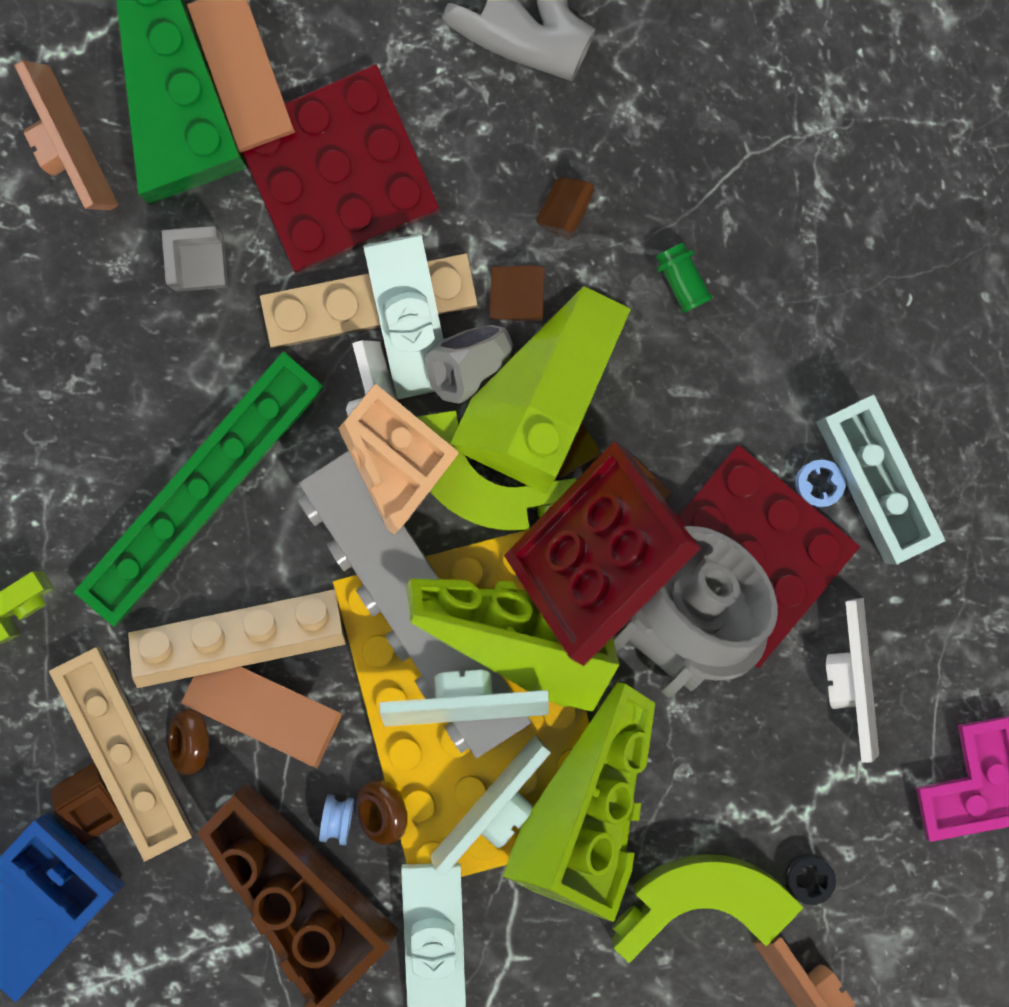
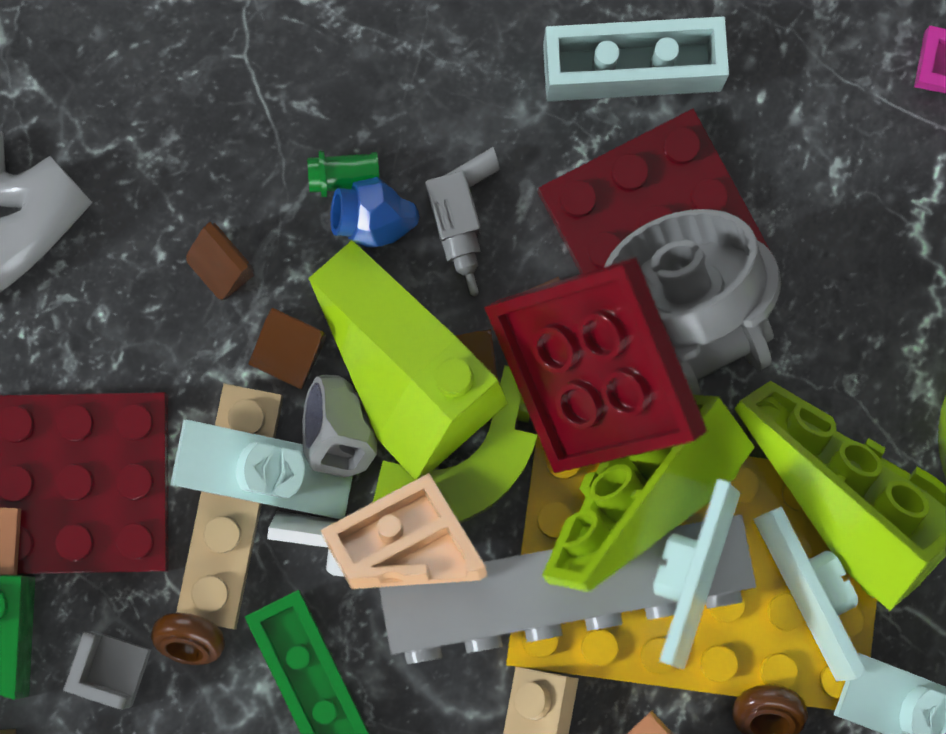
camera: 70 degrees left, 5 degrees down
light blue bush [795,460,846,507] -> none
white piece [826,598,879,763] -> none
none -> reddish brown piece [151,612,225,665]
none -> blue rock [330,177,420,248]
none -> light grey piece [425,147,500,296]

